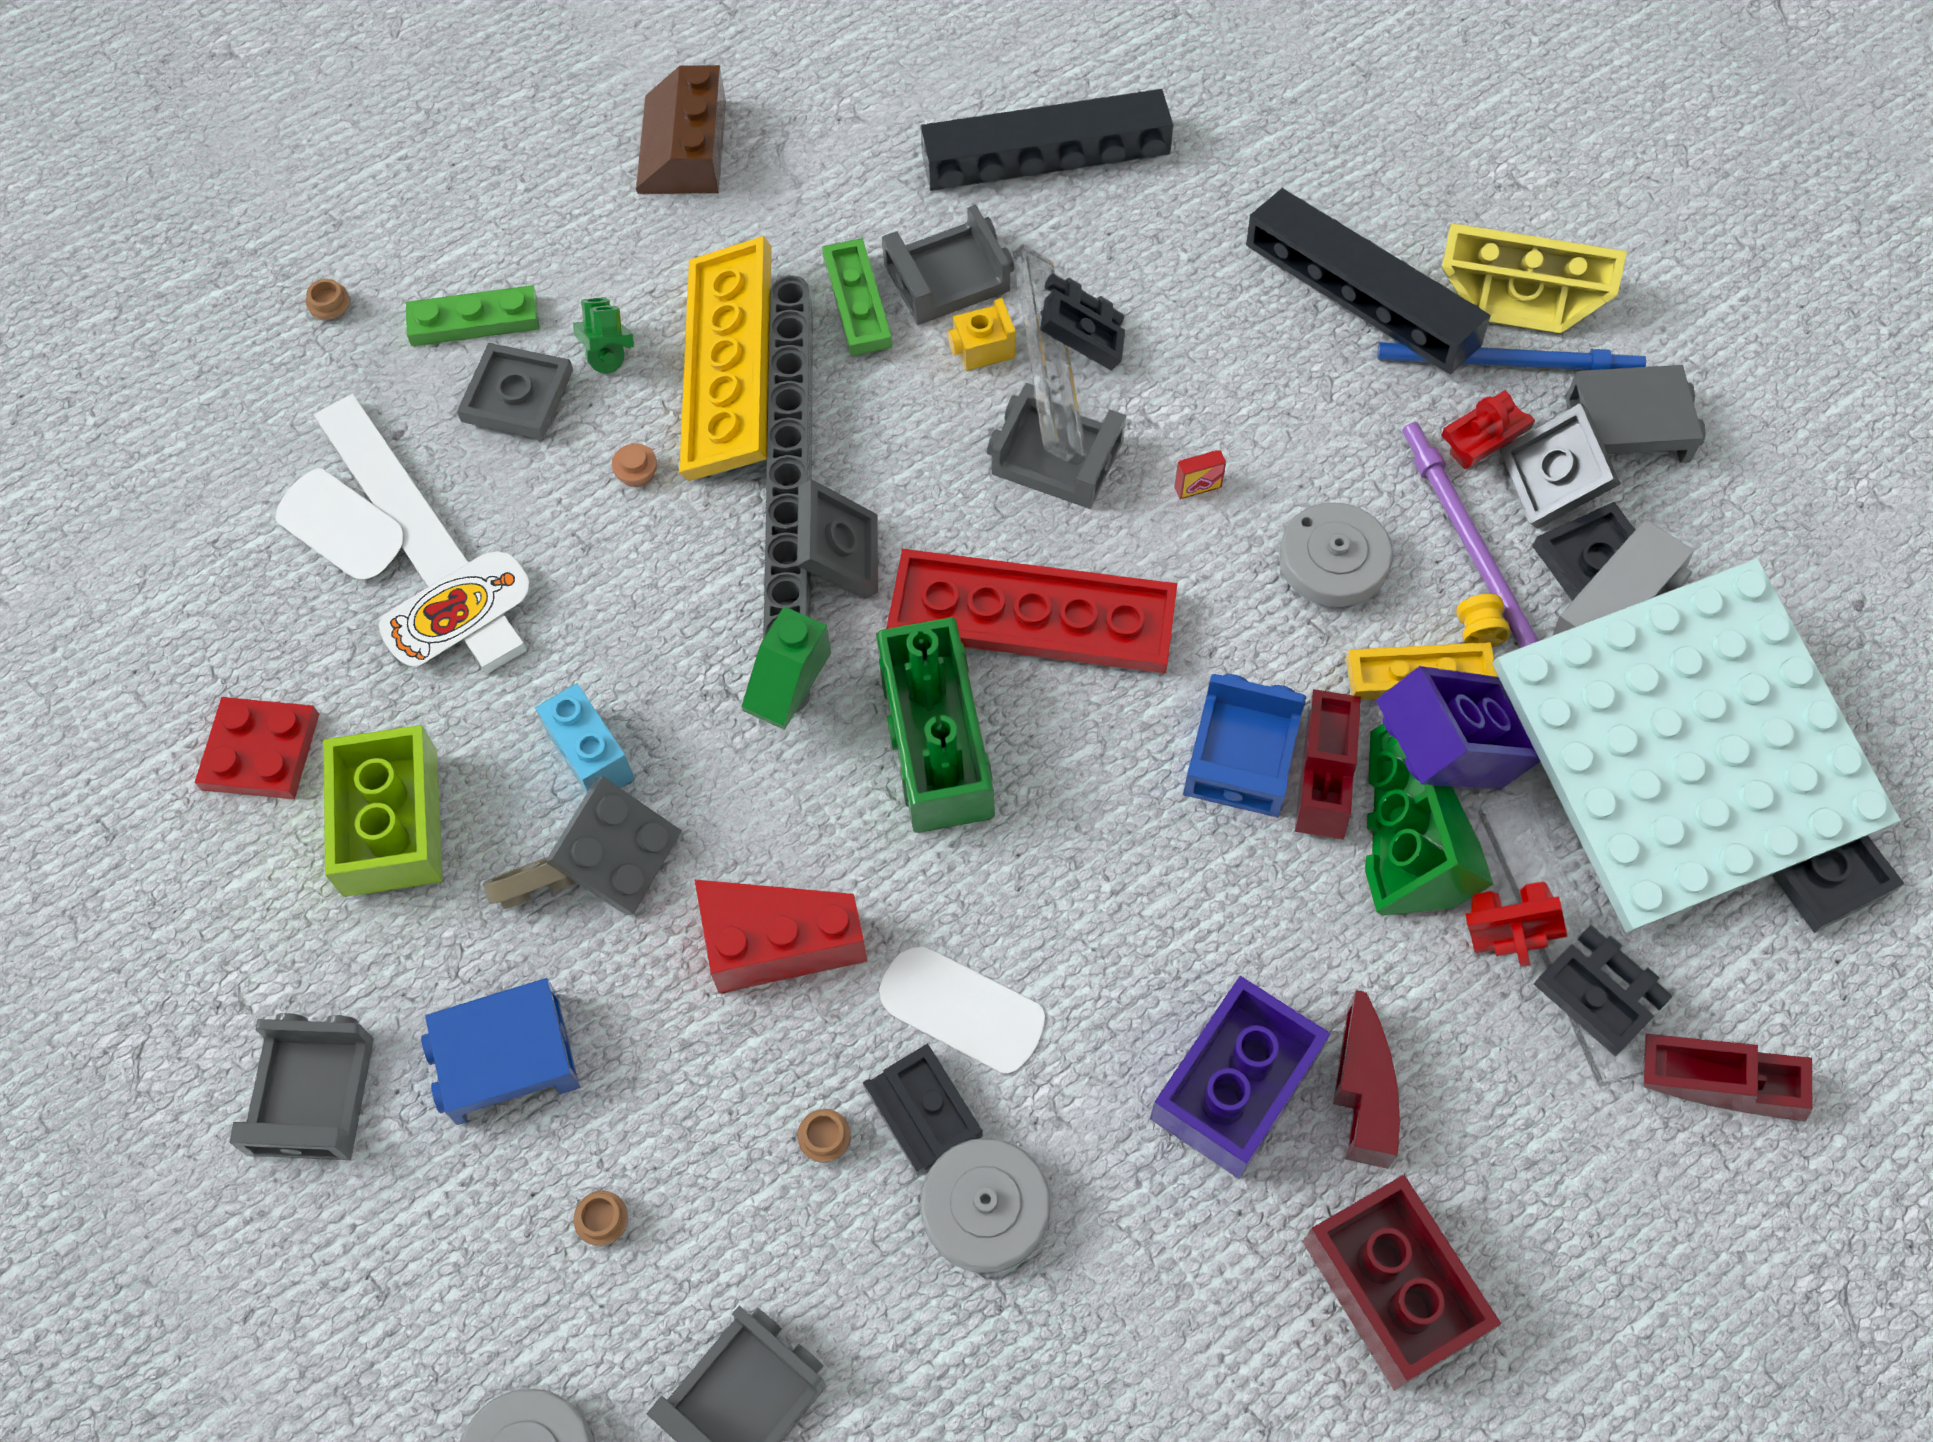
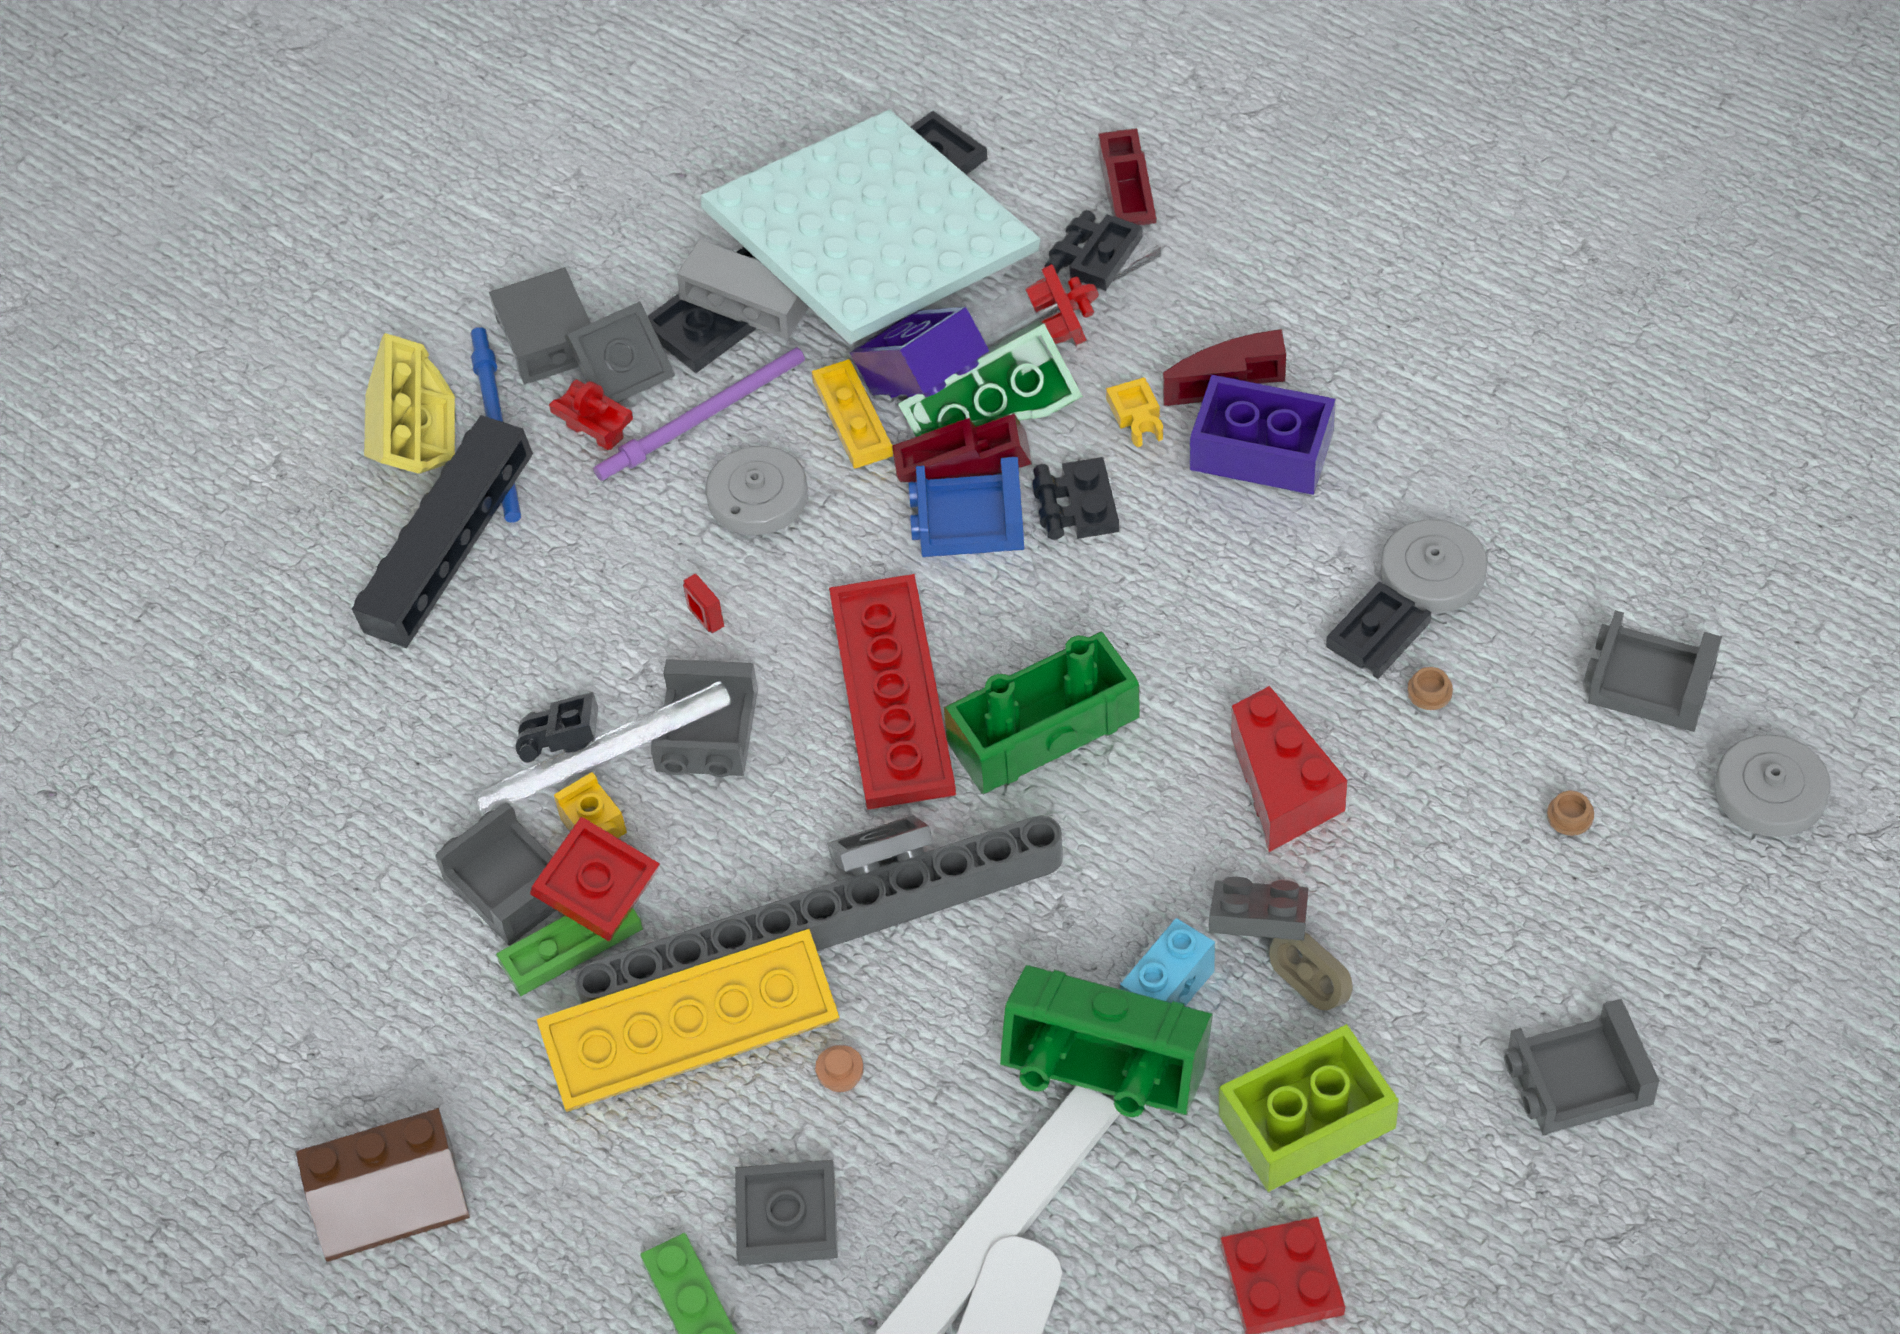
camera: 105 degrees left, 10 degrees down
sticker [379,551,529,667] -> none
blue panel [421,978,580,1125] -> none
green hips [573,297,634,374] -> none
green slope [741,606,831,730] -> none
white sticker [879,947,1045,1074] -> none
black brick [920,89,1174,191] -> none
dark red brick [1302,1174,1502,1391] -> none
yellow wheel [1456,594,1511,647] -> none
none -> red plate [530,816,660,942]
none -> green piece [1000,965,1213,1118]
none -> black plate [1031,457,1119,540]
none -> yellow plate [1106,377,1163,448]

